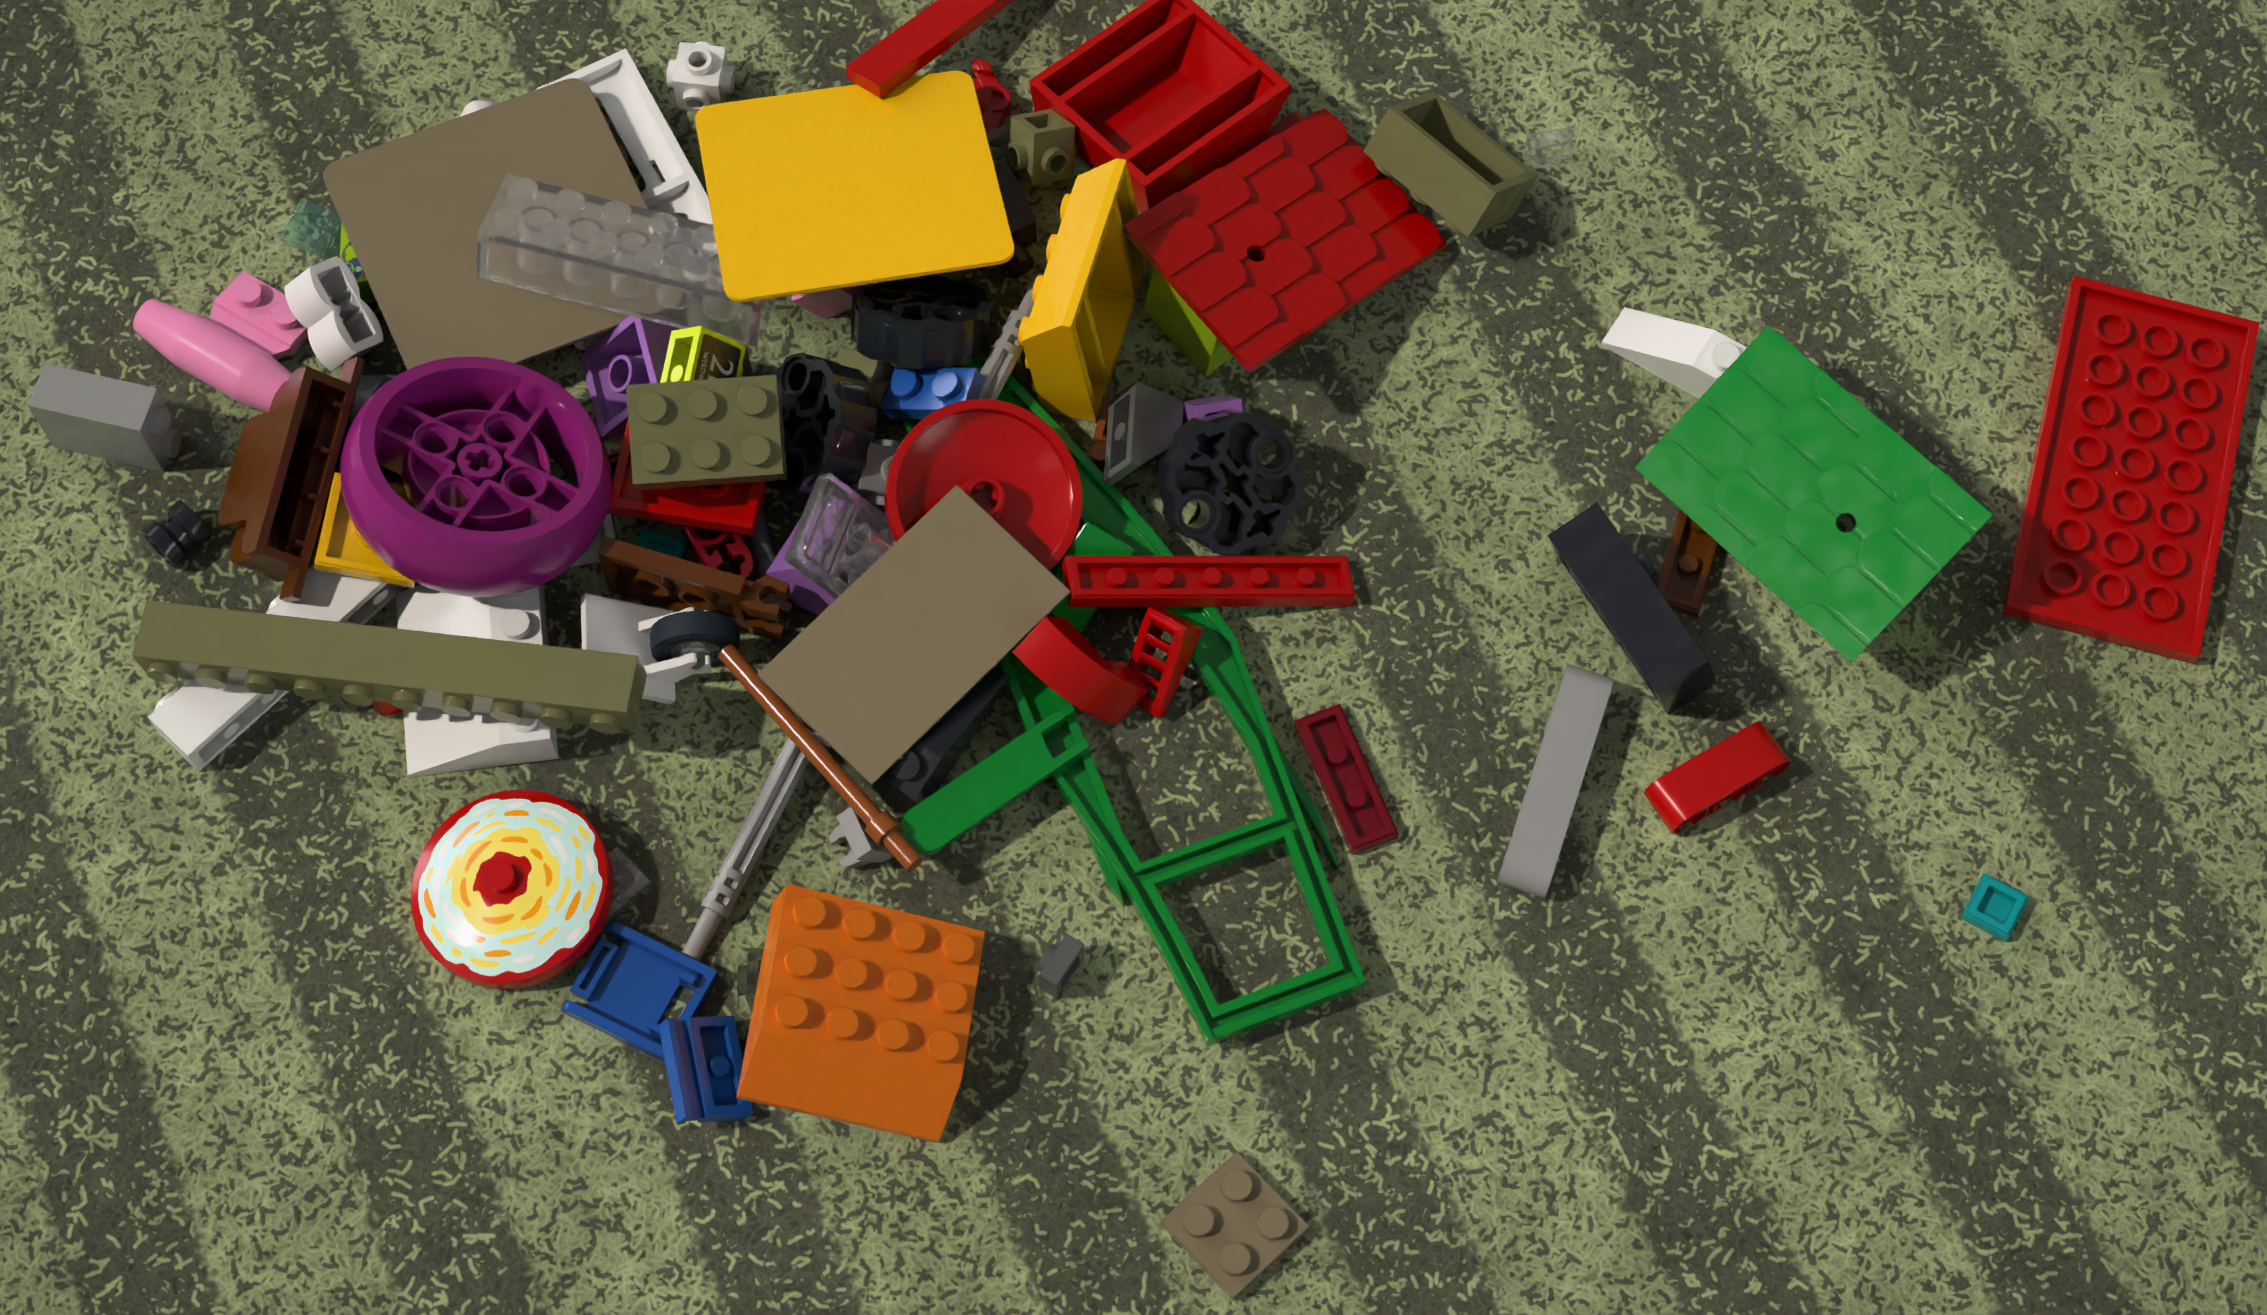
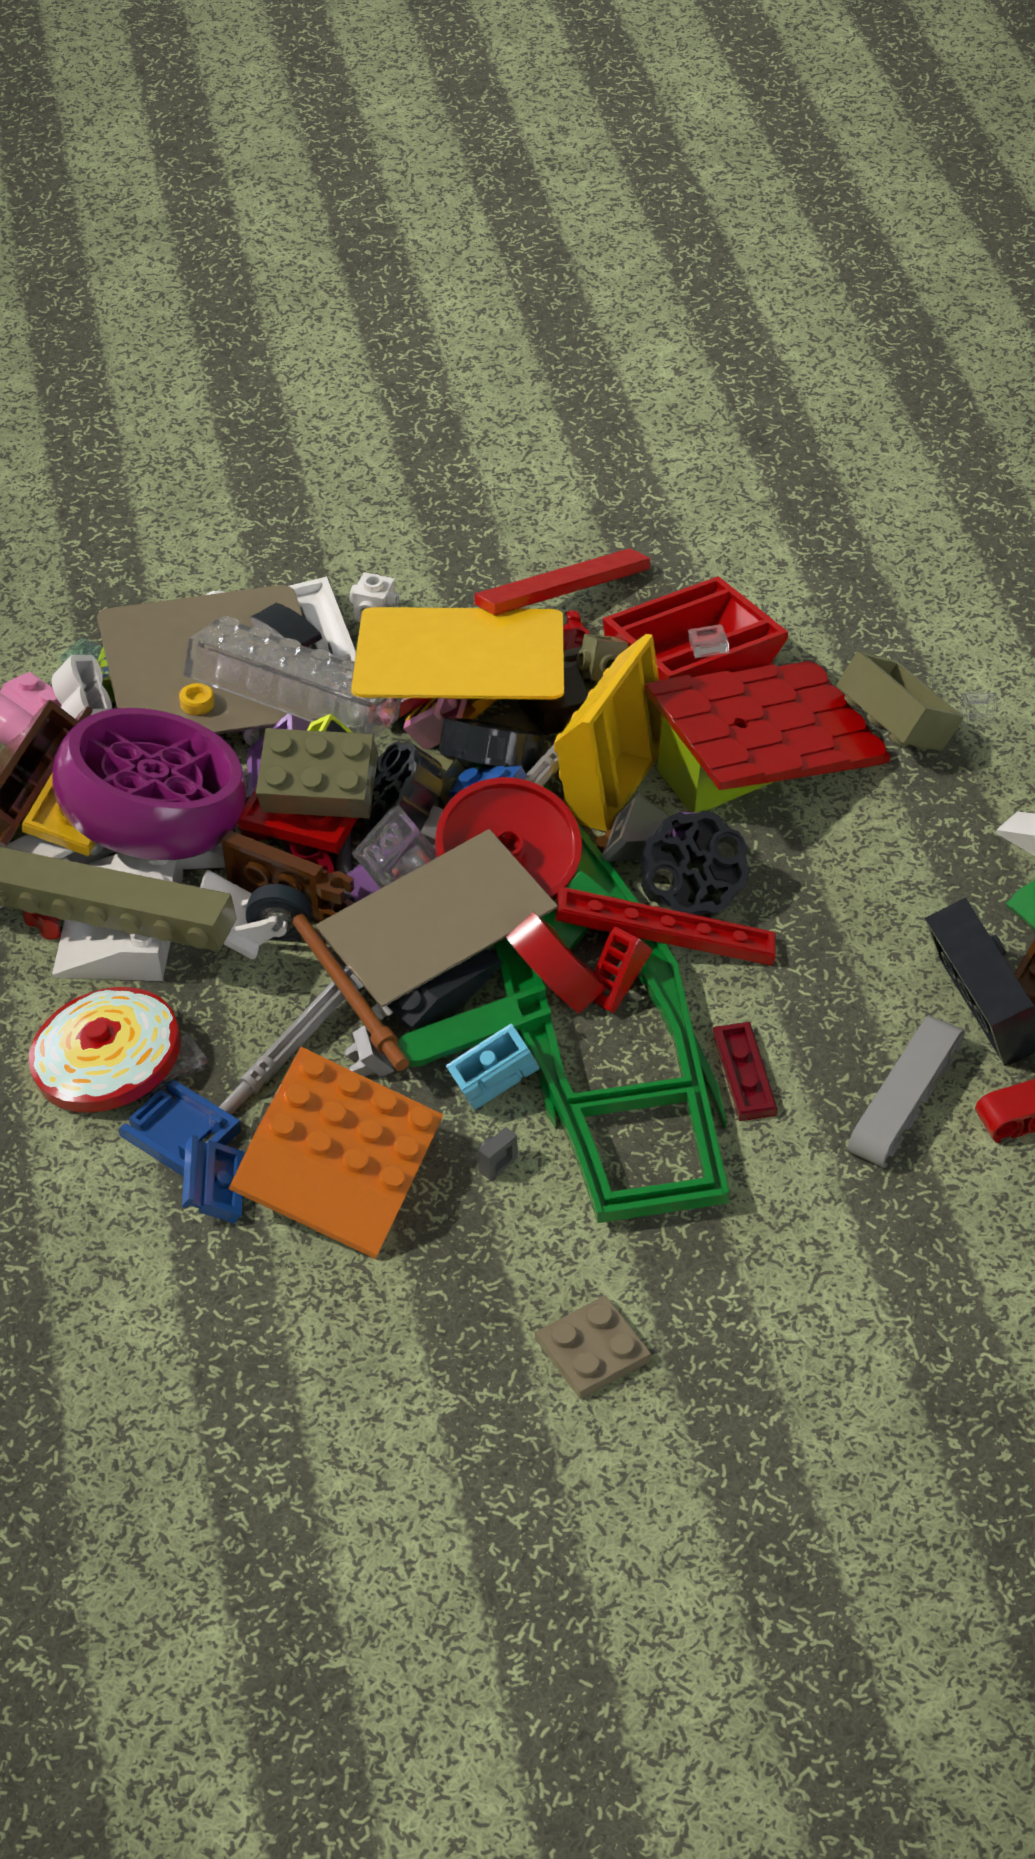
camera: 15 degrees right, 20 degrees down
none -> yellow tile [179,683,214,715]
none -> black slope [250,603,322,653]
none -> medium azure brick [446,1023,540,1111]
none -> clear tile [688,625,729,658]

